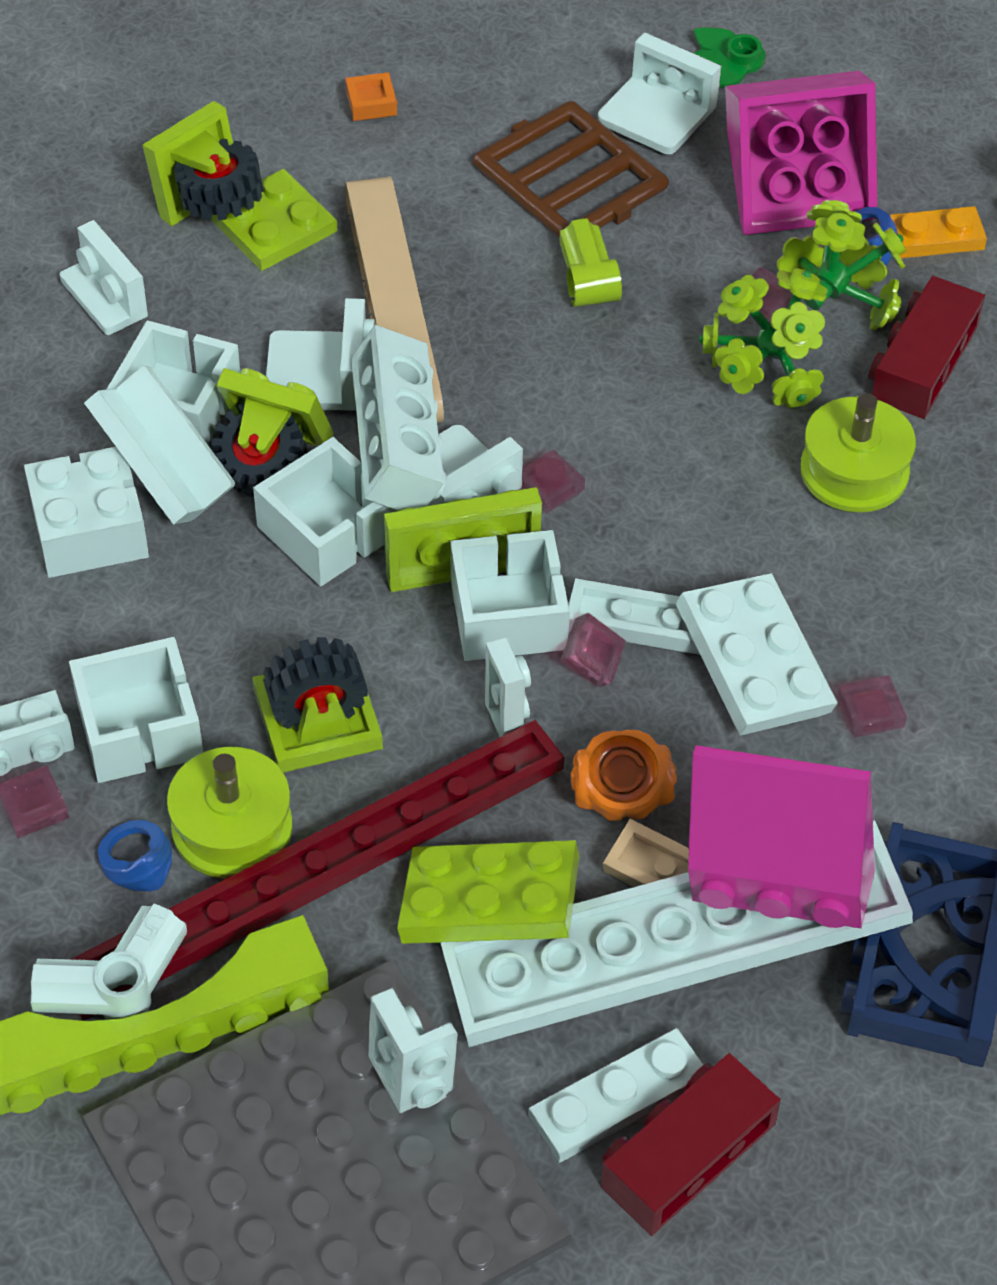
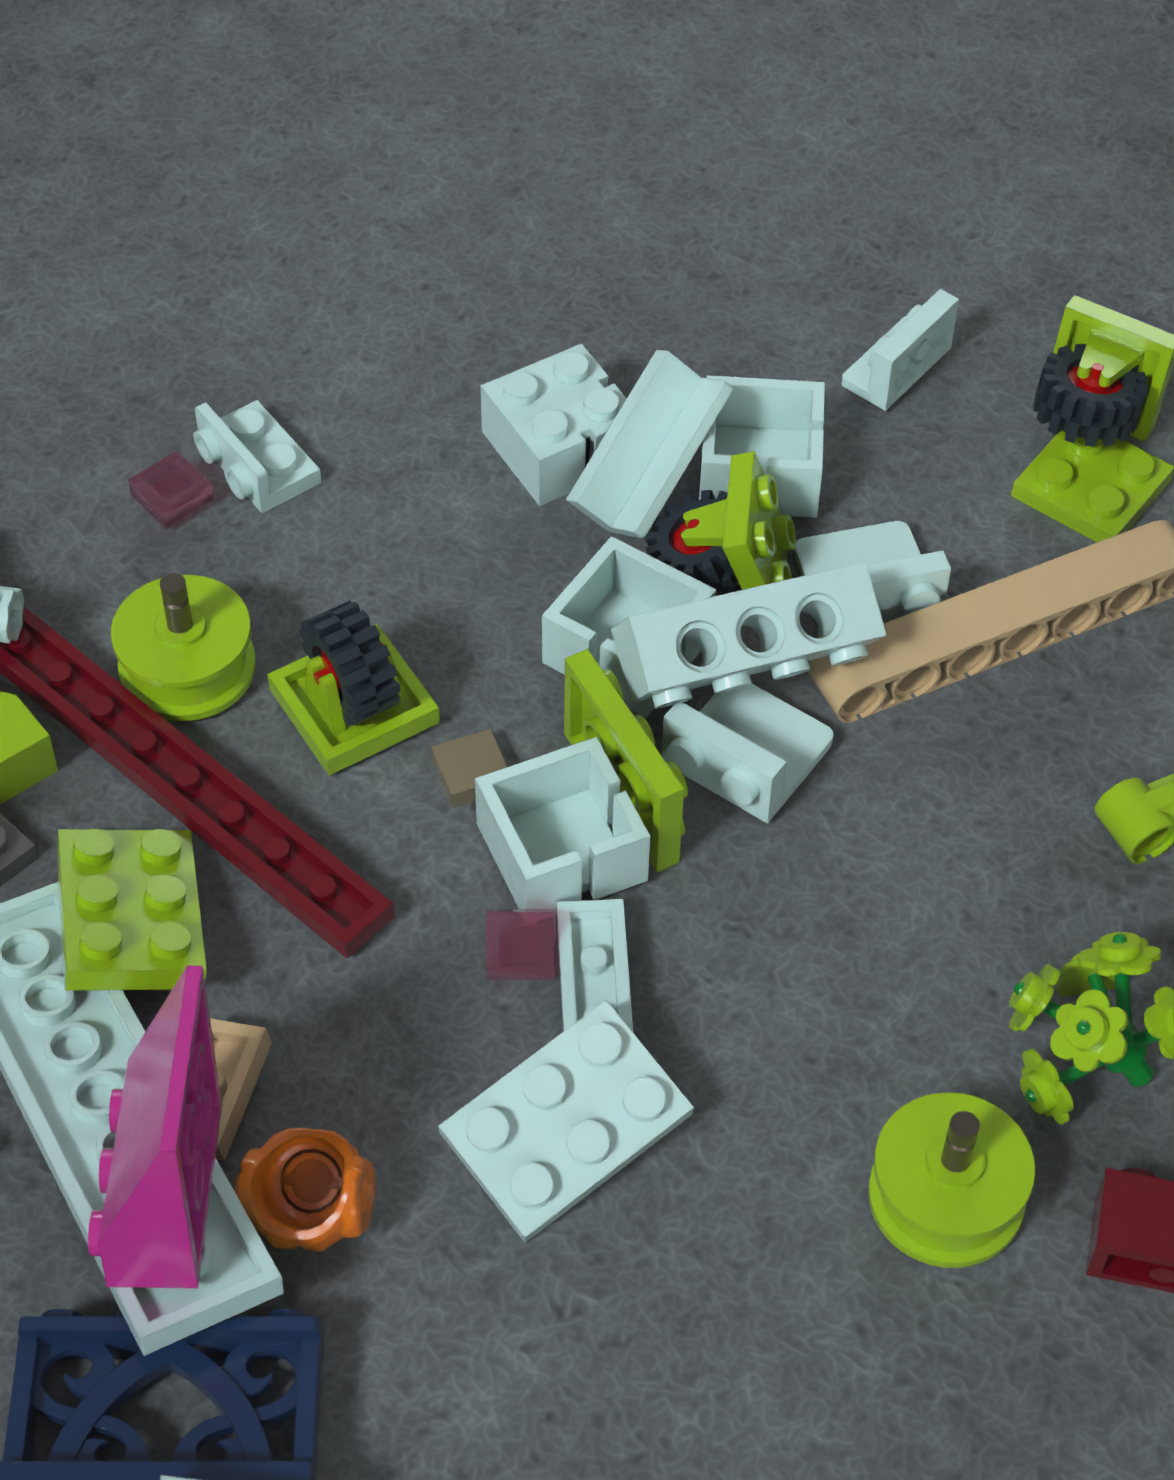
camera: 75 degrees right, 0 degrees up
light aqua piece [69,637,203,783] -> none
blue piece [97,820,172,892] -> none
light aqua plate [485,637,531,737] -> none
clear pink plate [520,449,585,514] -> none
orange hair [570,730,677,821] -> none
clear pink tile [837,675,907,738] -> none
none -> dark tan tile [431,729,507,808]

